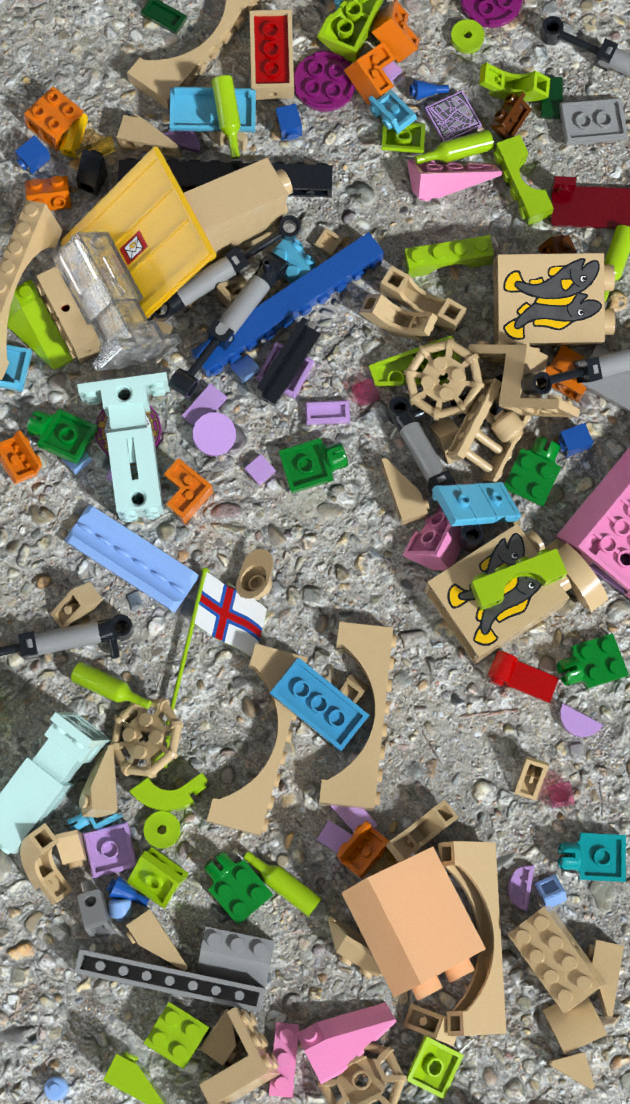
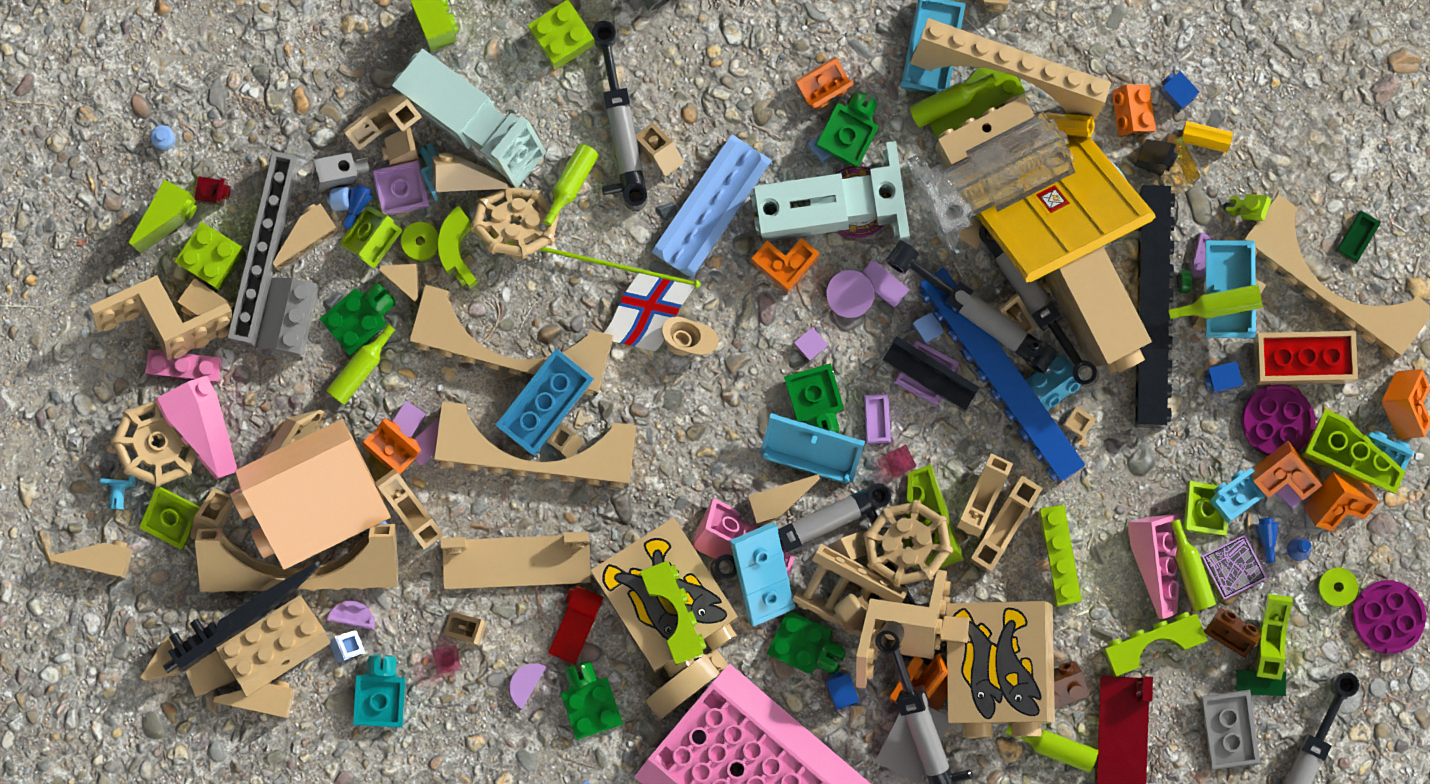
camera: 90 degrees right, 5 degrees up
orange bracket [24,87,84,152] -> none
tan slope [116,115,182,158] -> none
none -> black piece [162,561,320,673]
none -> dark red bracket [194,176,231,206]
none -> tan slope [379,264,420,305]
none -> tan bracket [440,531,591,590]
none -> medium azure container [759,413,865,484]
none -> lime piece [910,73,997,128]
none -> orange tile [913,654,948,698]
none -> tan slope [940,616,970,643]
none -> yellow axle [1042,113,1095,137]
none -> green tile [1177,270,1192,294]
none -> lime plate [1225,194,1271,221]
none -> blue cone [1287,537,1311,561]

